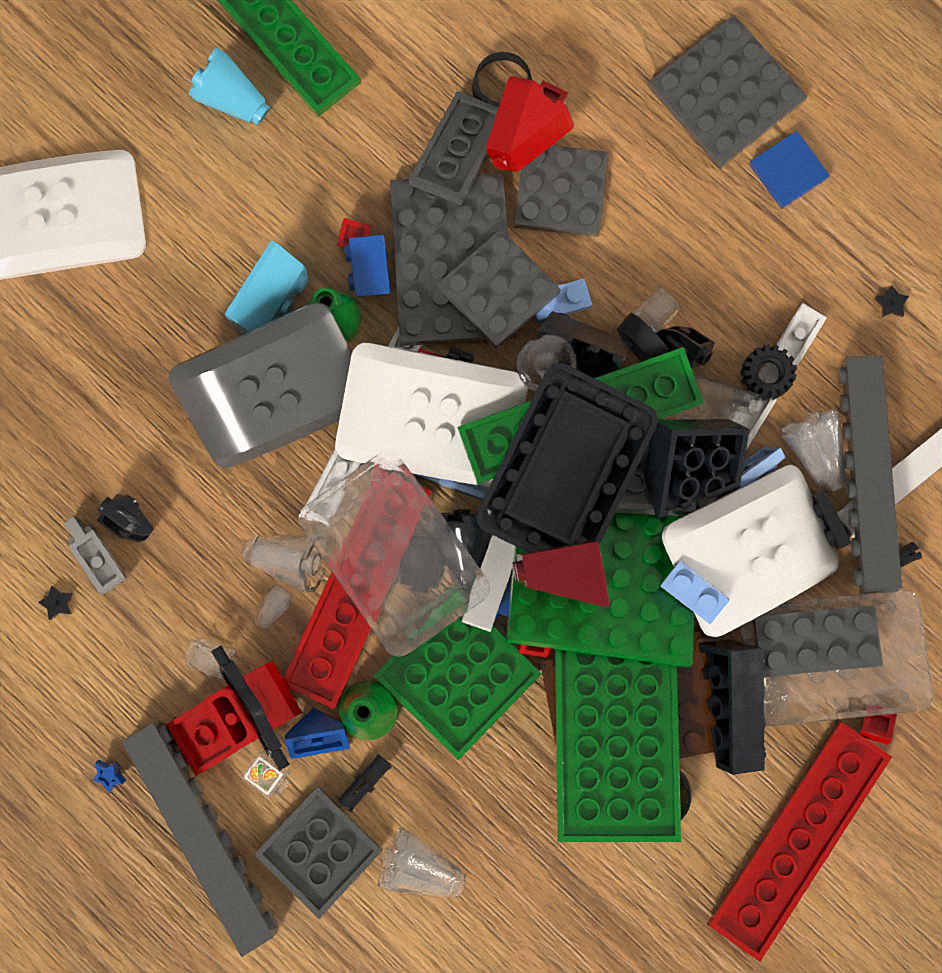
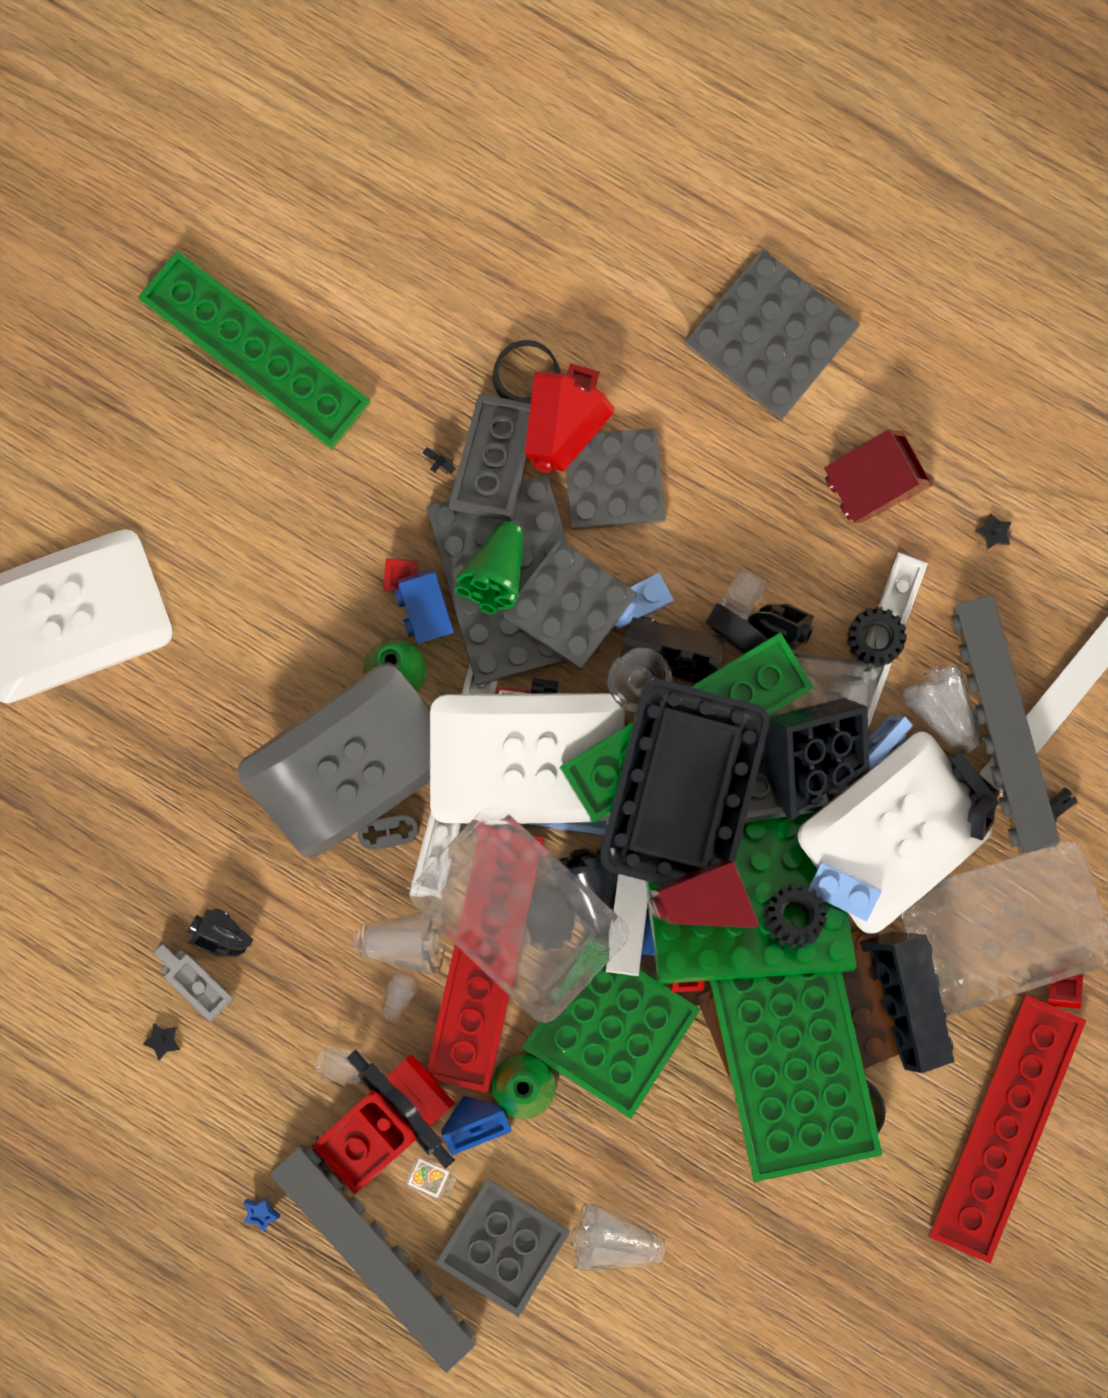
camera: 15 degrees left, 0 degrees up
medium azure cone [188,47,270,125] -> none
medium azure slope [225,240,309,334] -> none
black pin [337,754,392,812] -> none
blue tile [749,131,830,209] -> none
dark grey plate [753,605,883,677] -> none
none -> dark grey beam [358,815,419,850]
none -> black piece [422,447,456,475]
none -> green cone [454,521,524,614]
none -> black tyre [764,883,828,949]
none -> dark red slope [824,429,933,523]
none -> black plate [967,794,996,840]

